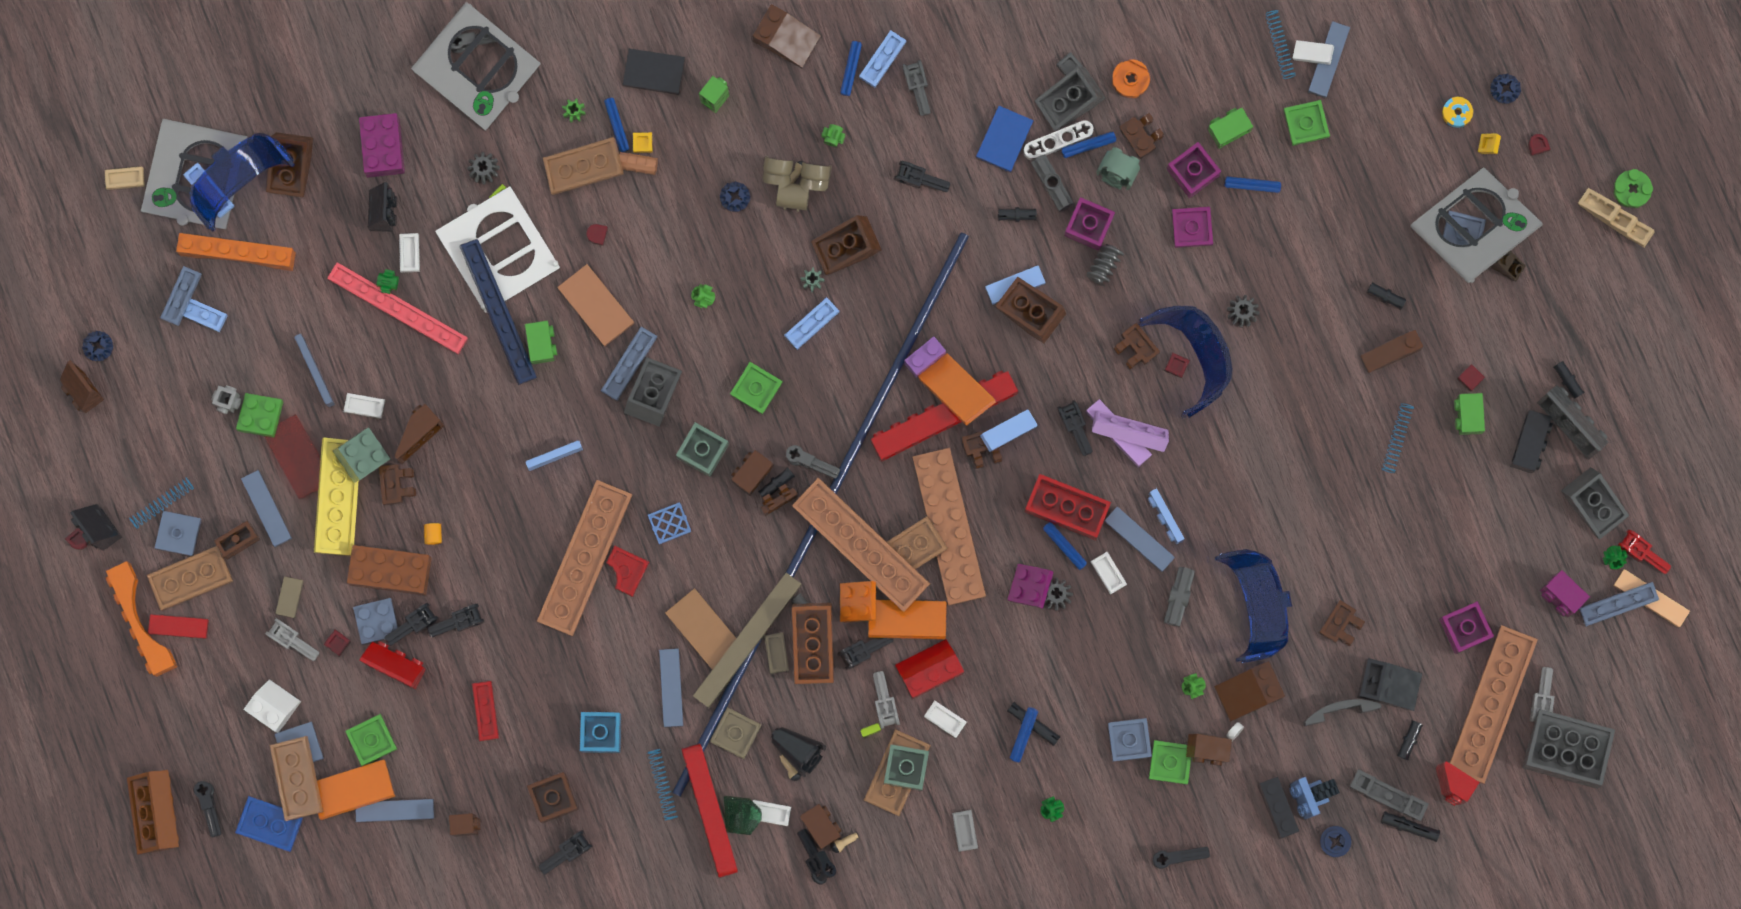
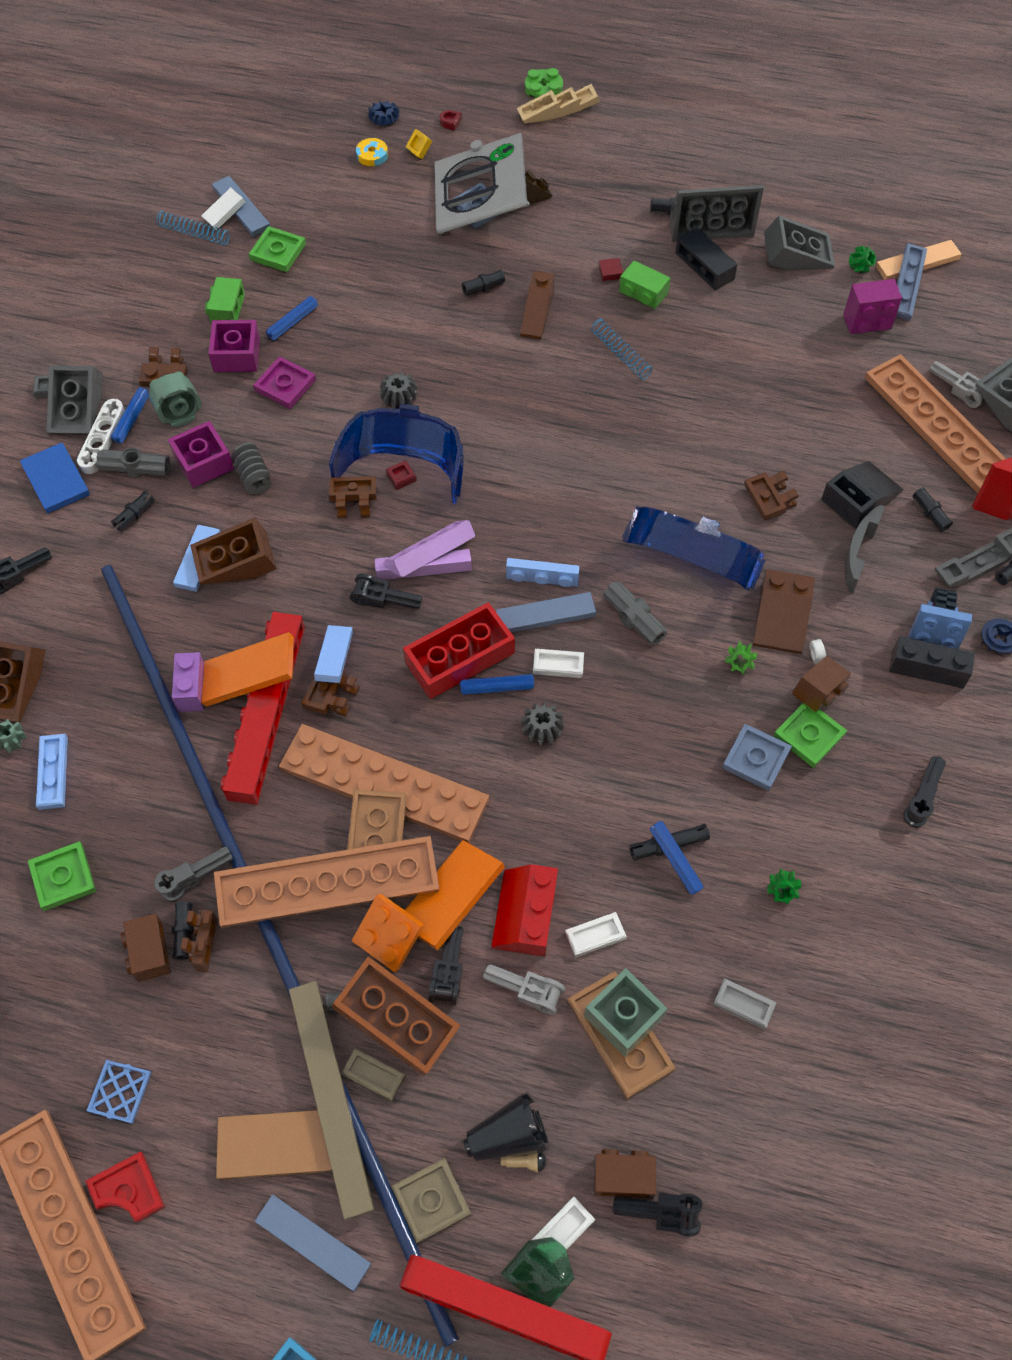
camera: 55 degrees left, 20 degrees down
sand green brick [676,422,729,477] -> none
tan piece [830,833,859,853] -> none
lime tile [860,723,881,738] -> none
magenta plate [1008,564,1053,609] -> none
orange plate [1112,59,1150,98] -> none
magenta brick [1439,601,1494,654] -> none
red connector [1617,529,1671,574] -> none

